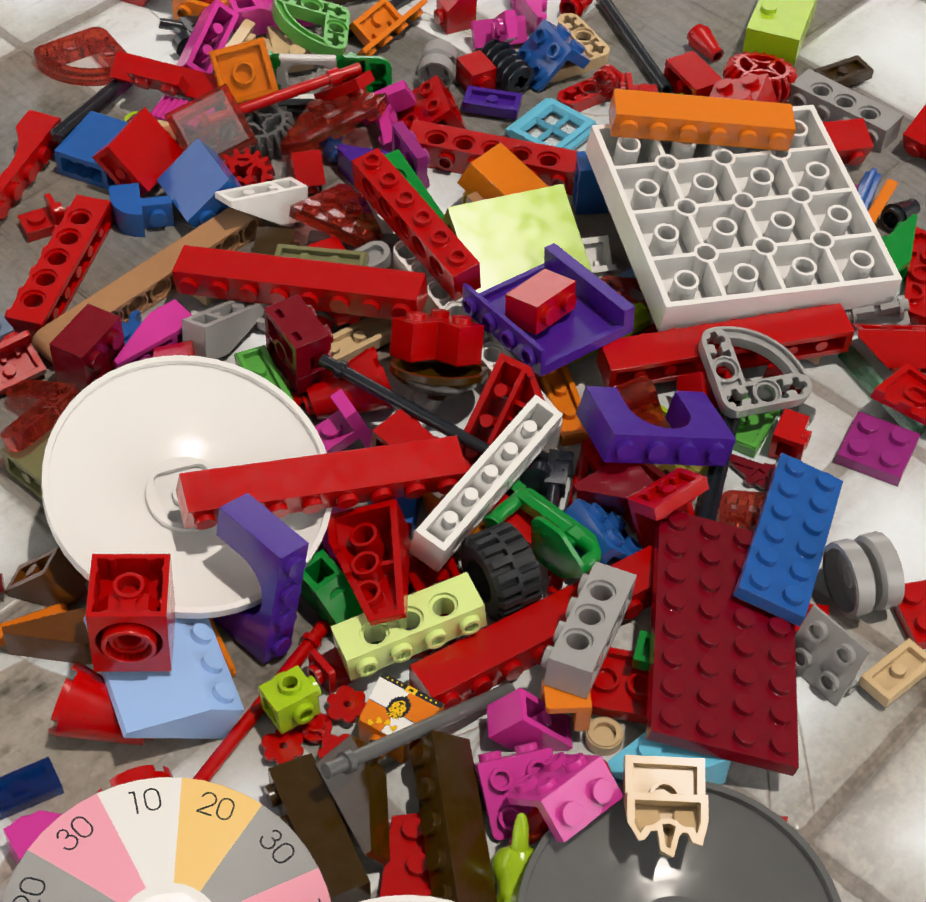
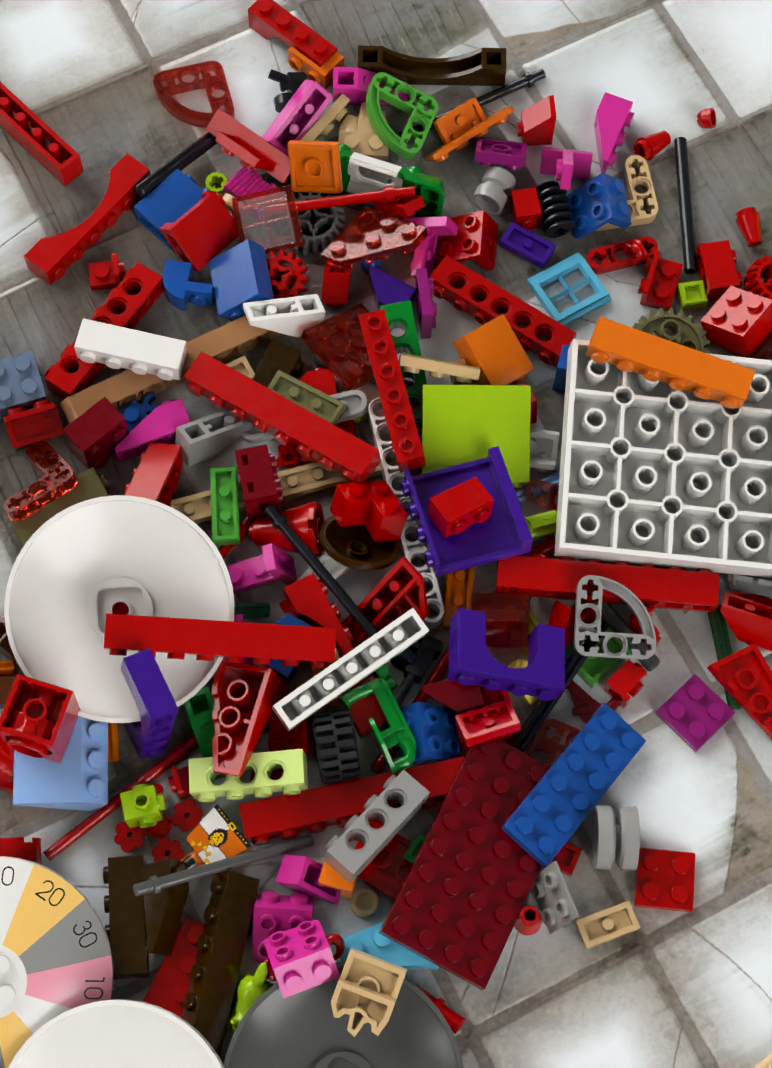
camera: 20 degrees right, 20 degrees up
none -> white brick [74,318,188,381]
none -> tan plate [399,353,481,384]
none -> magenta plate [475,137,527,169]
none -> red cone [514,906,542,935]

